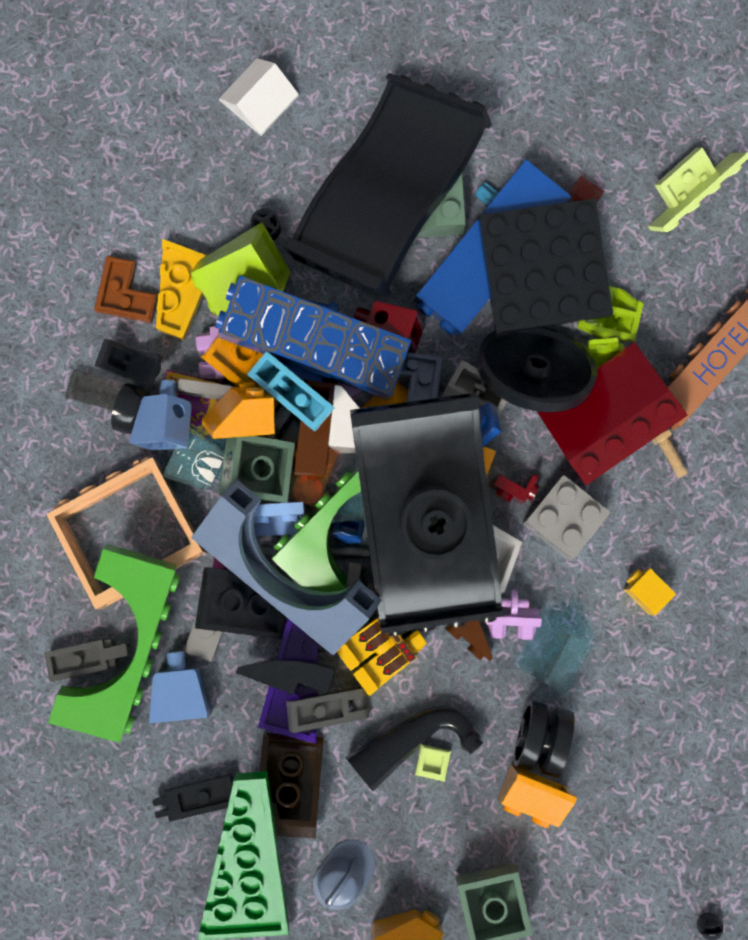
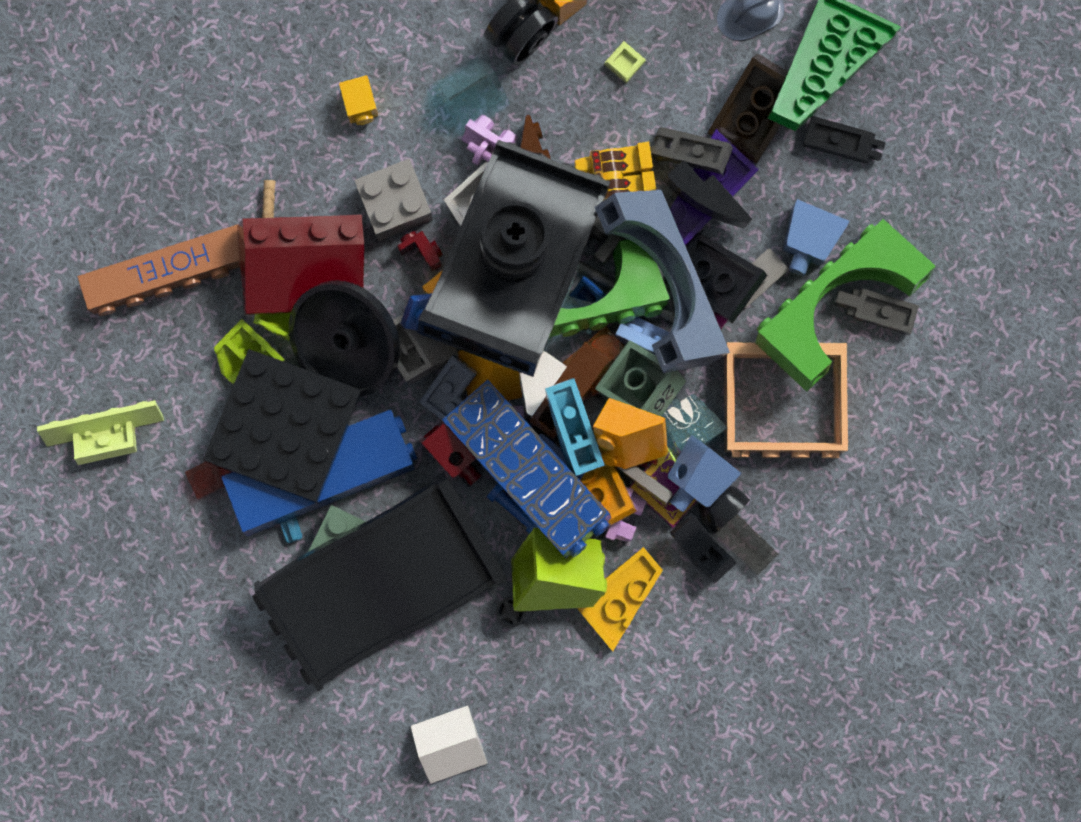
camera: 155 degrees left, 0 degrees up
dark orange tile [94,255,158,324] -> none
black animal [345,706,483,792] -> none

